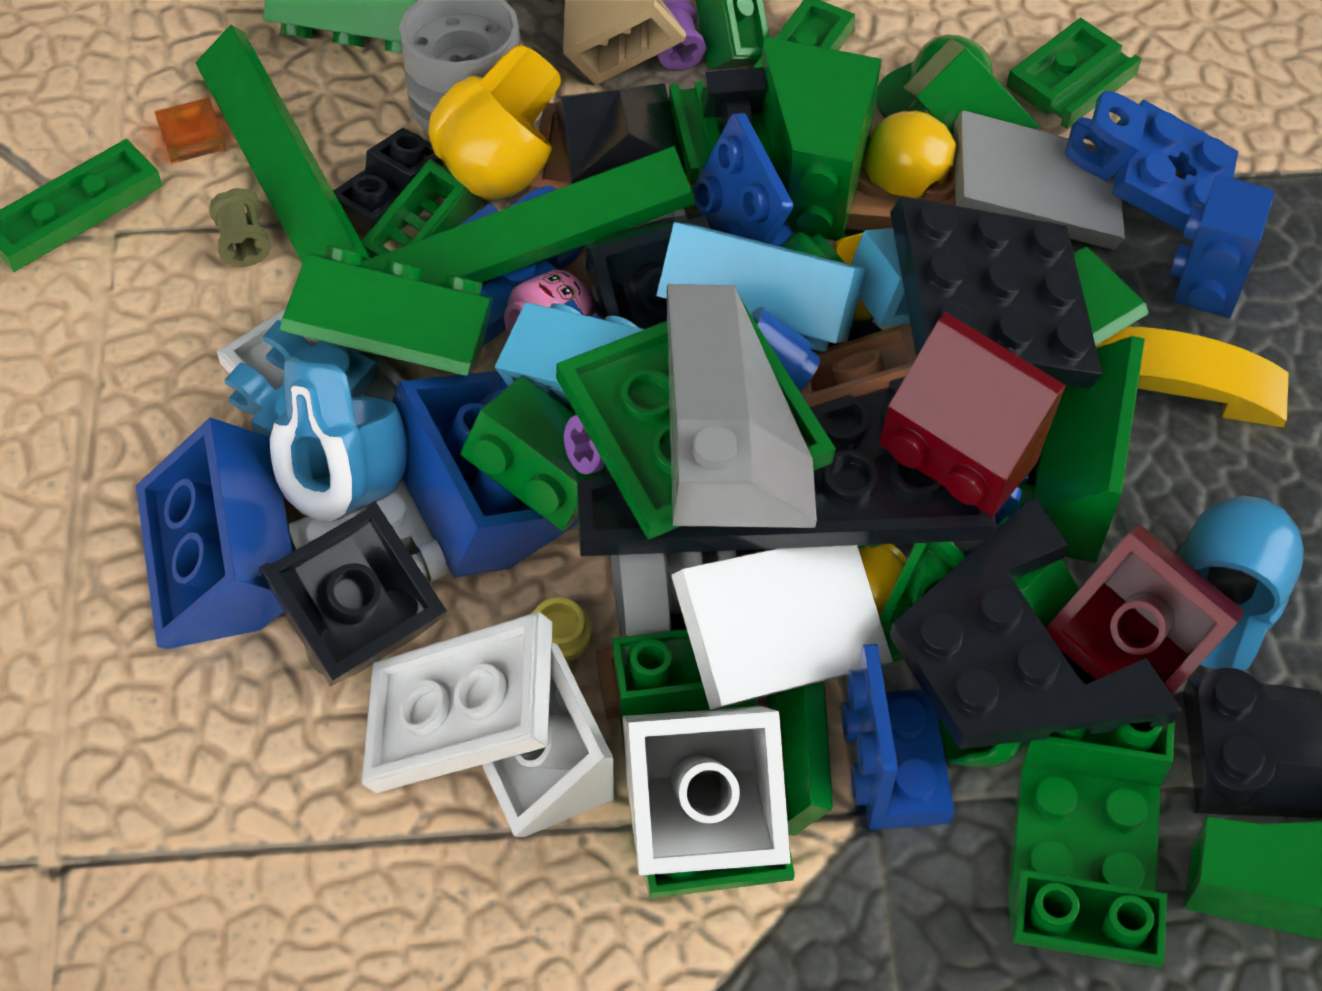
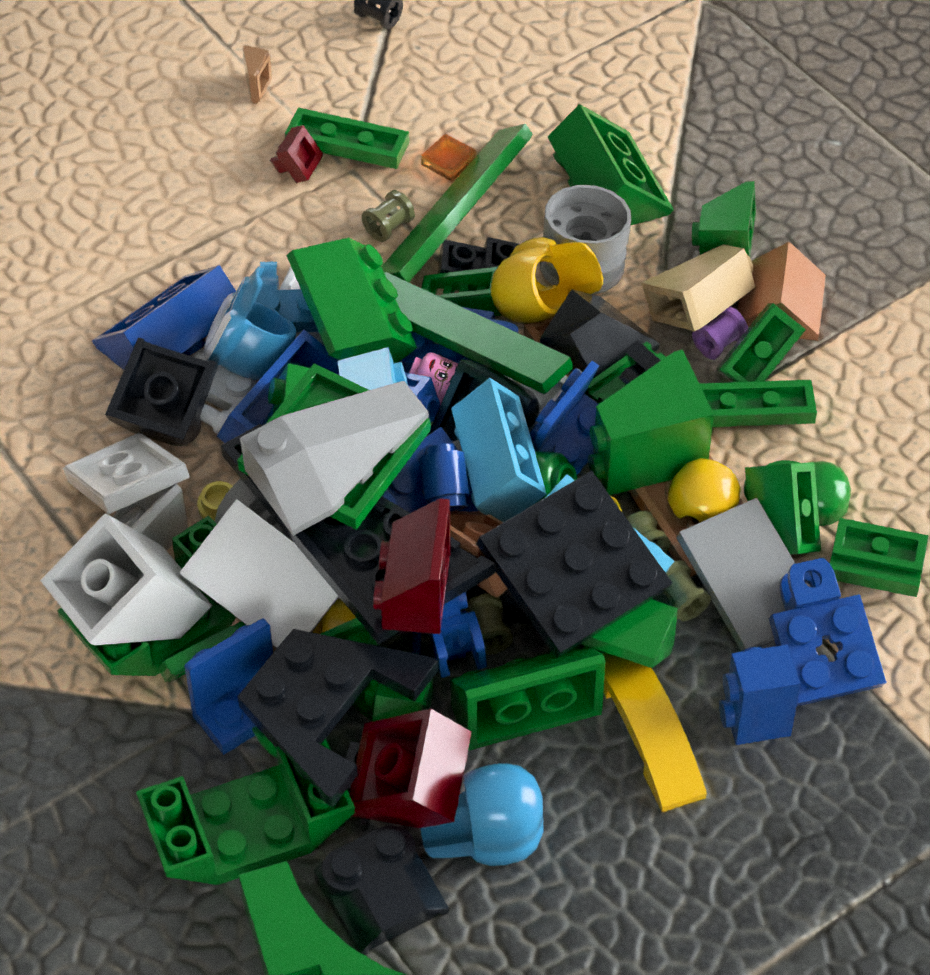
camera: 60 degrees right, 5 degrees down
none -> dark red tile [270,125,324,183]

